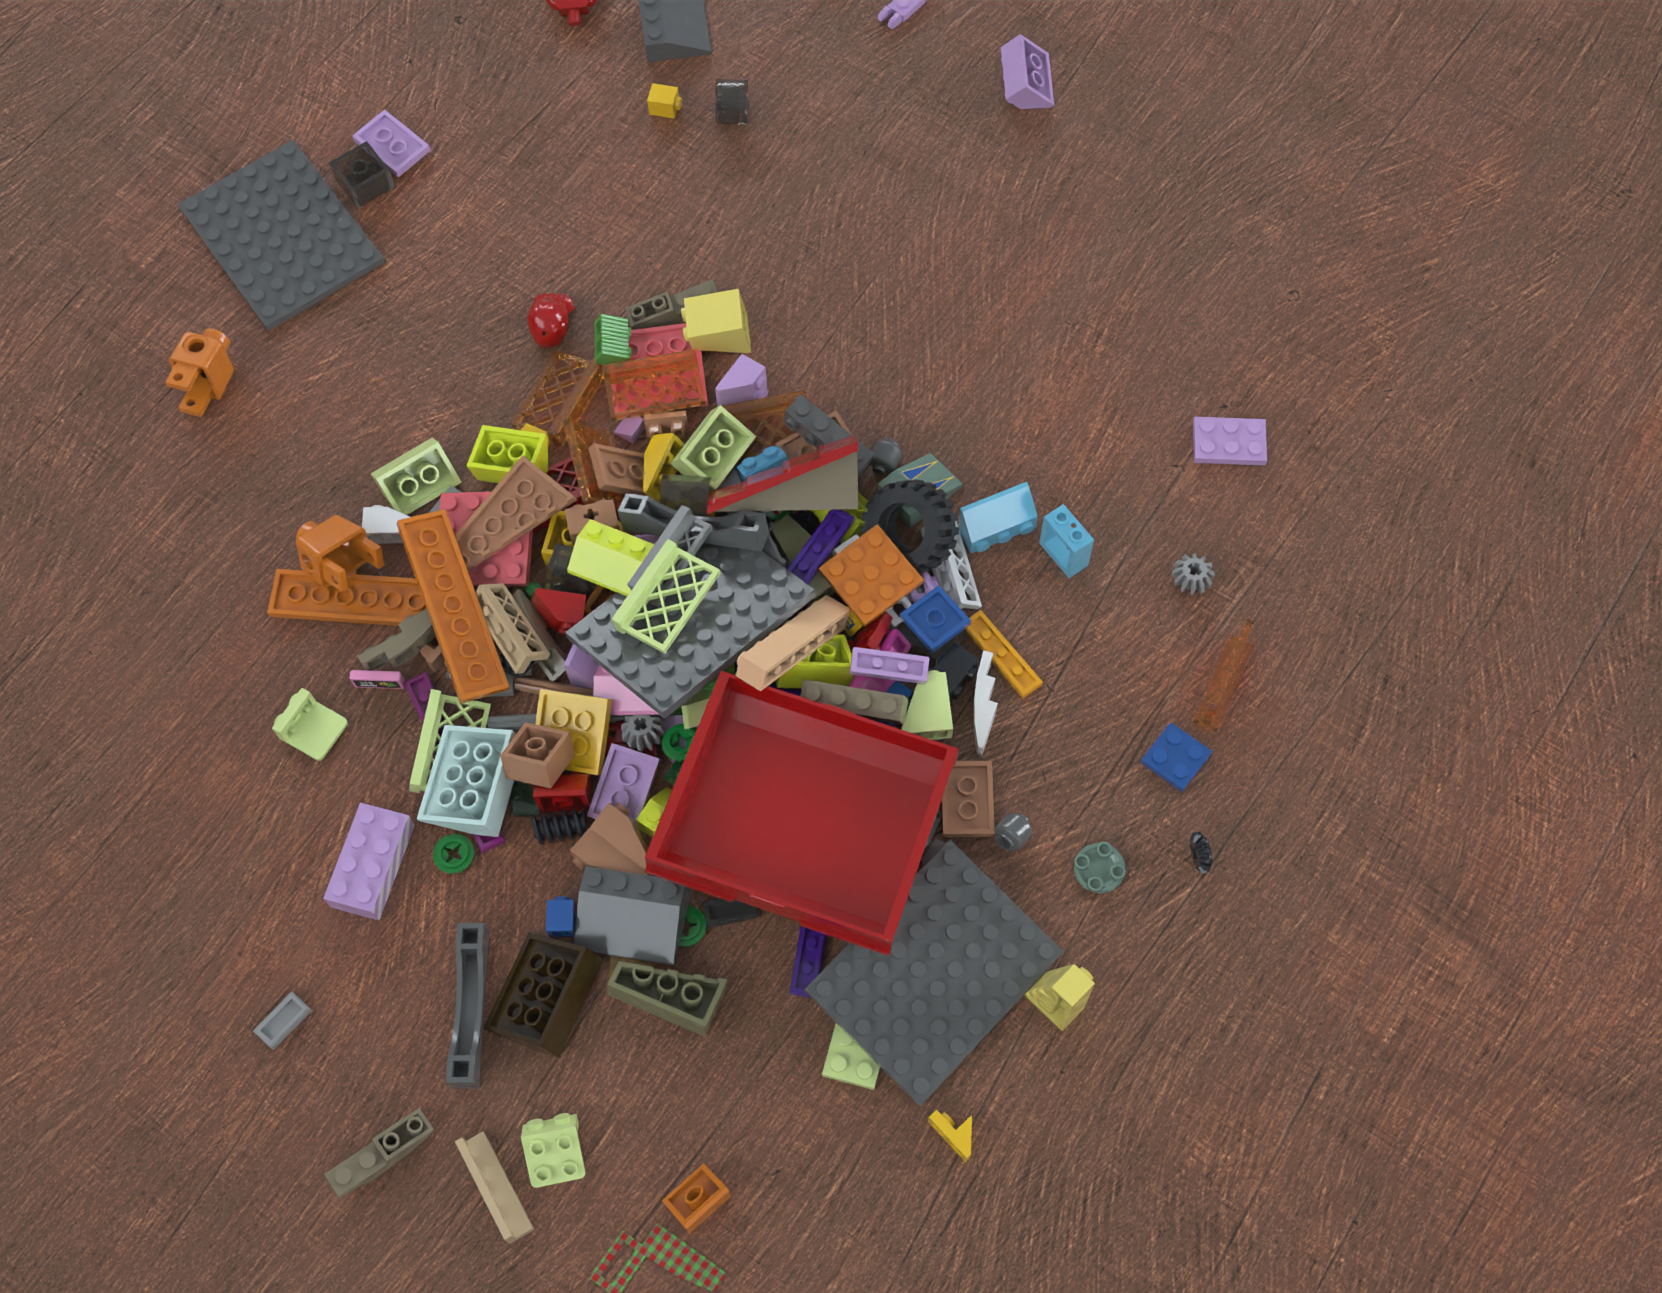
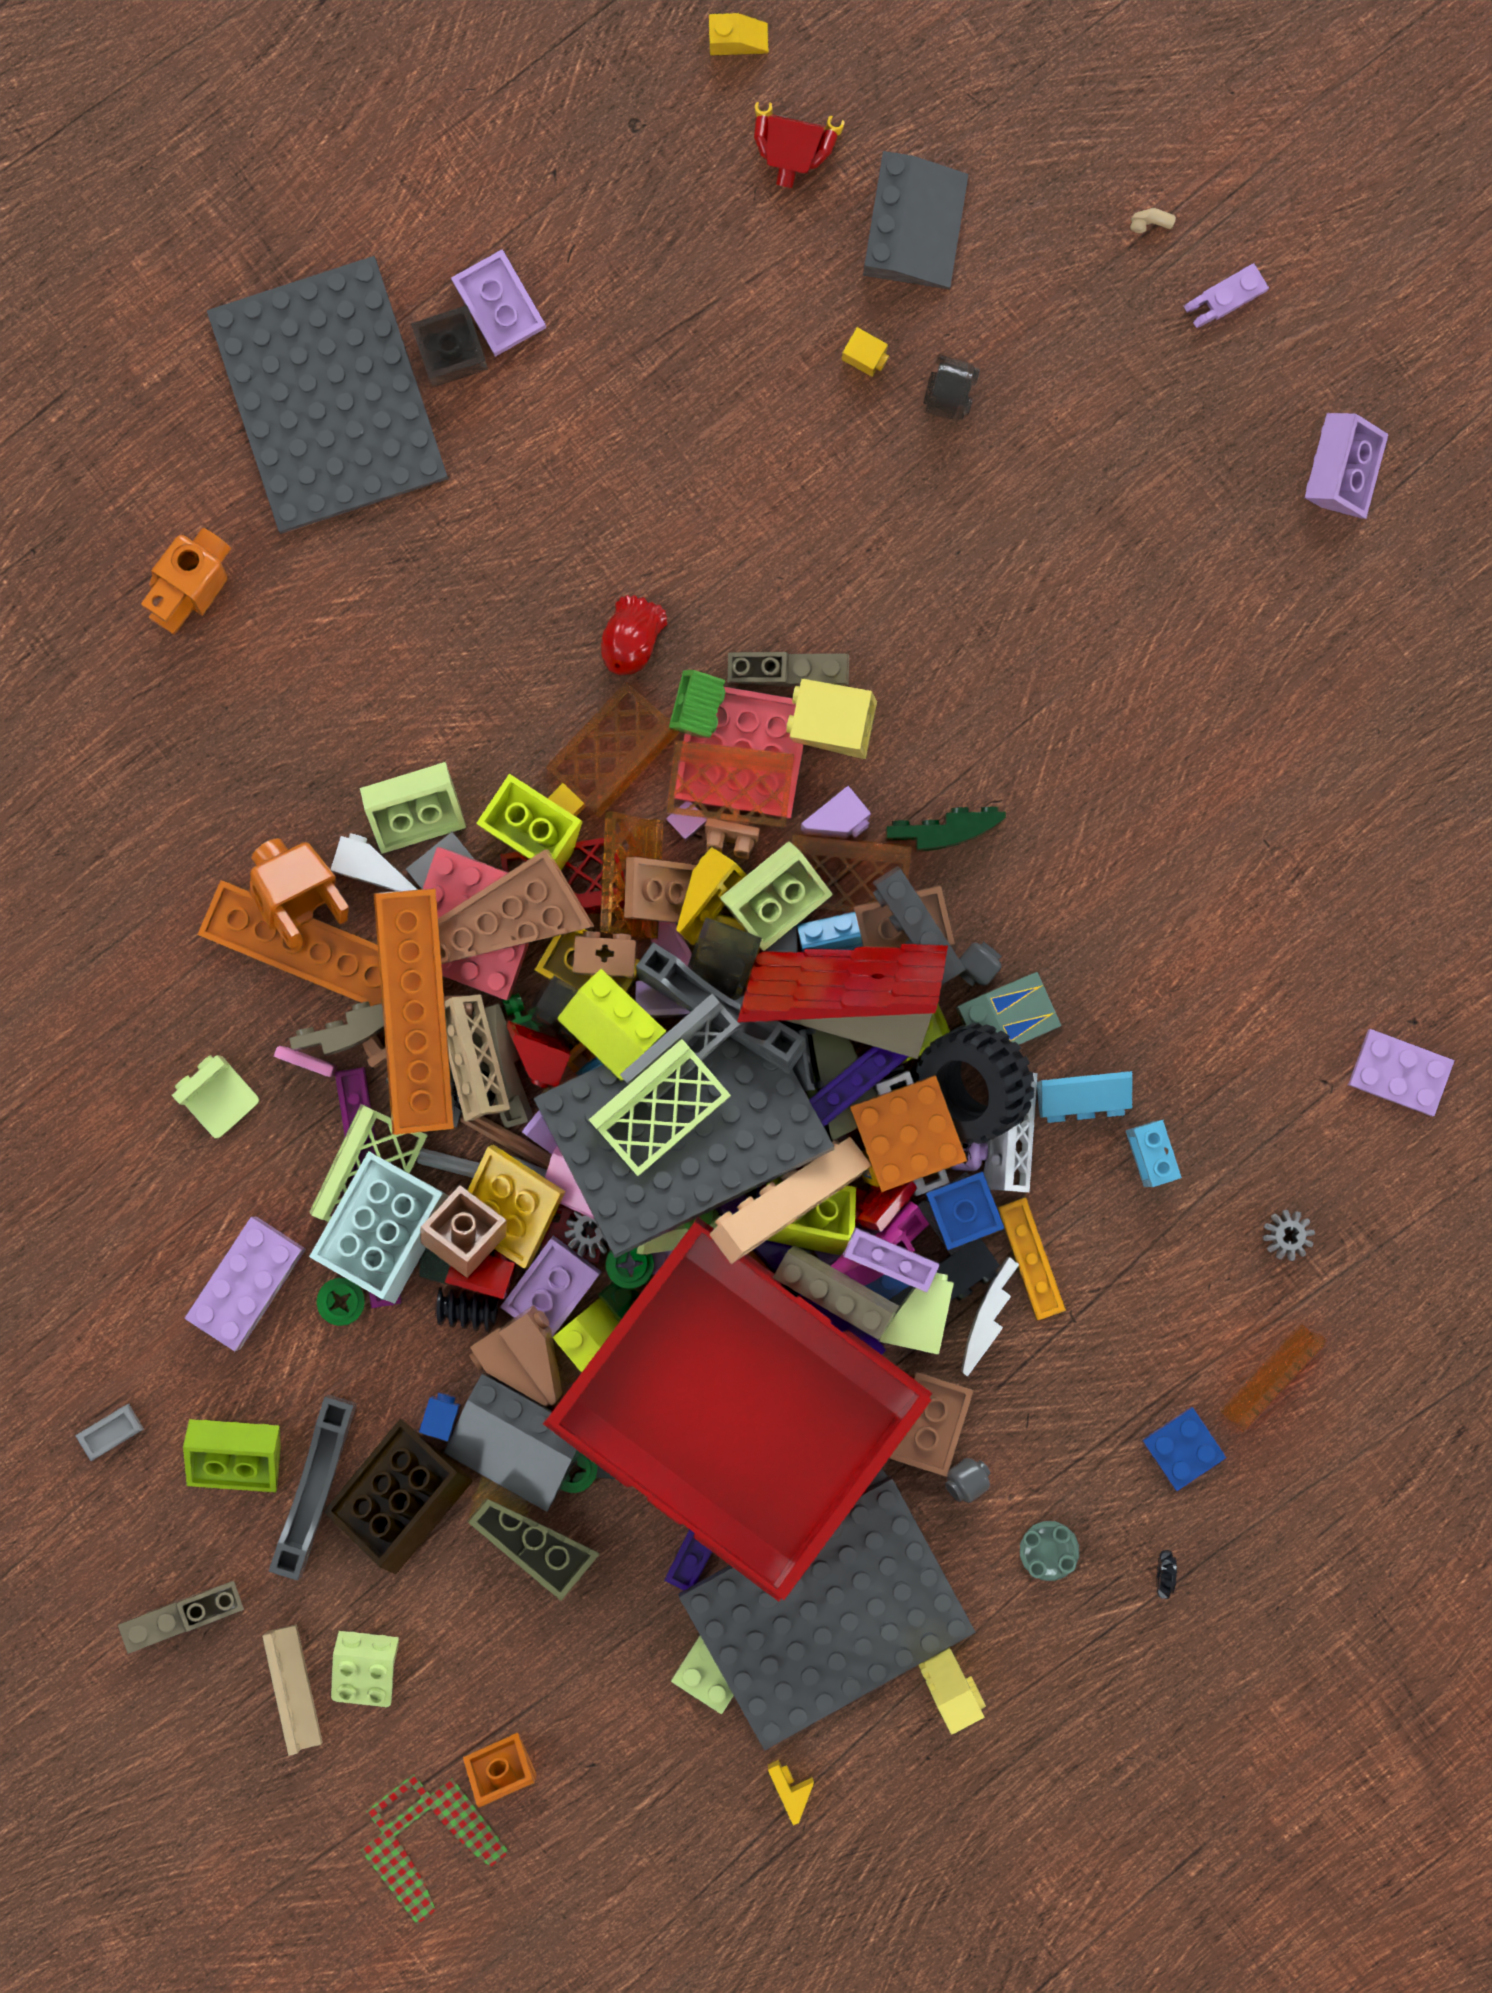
camera: 15 degrees right, 20 degrees up
none -> lime slope [183,1419,281,1493]
none -> dark green slope [885,806,1006,852]

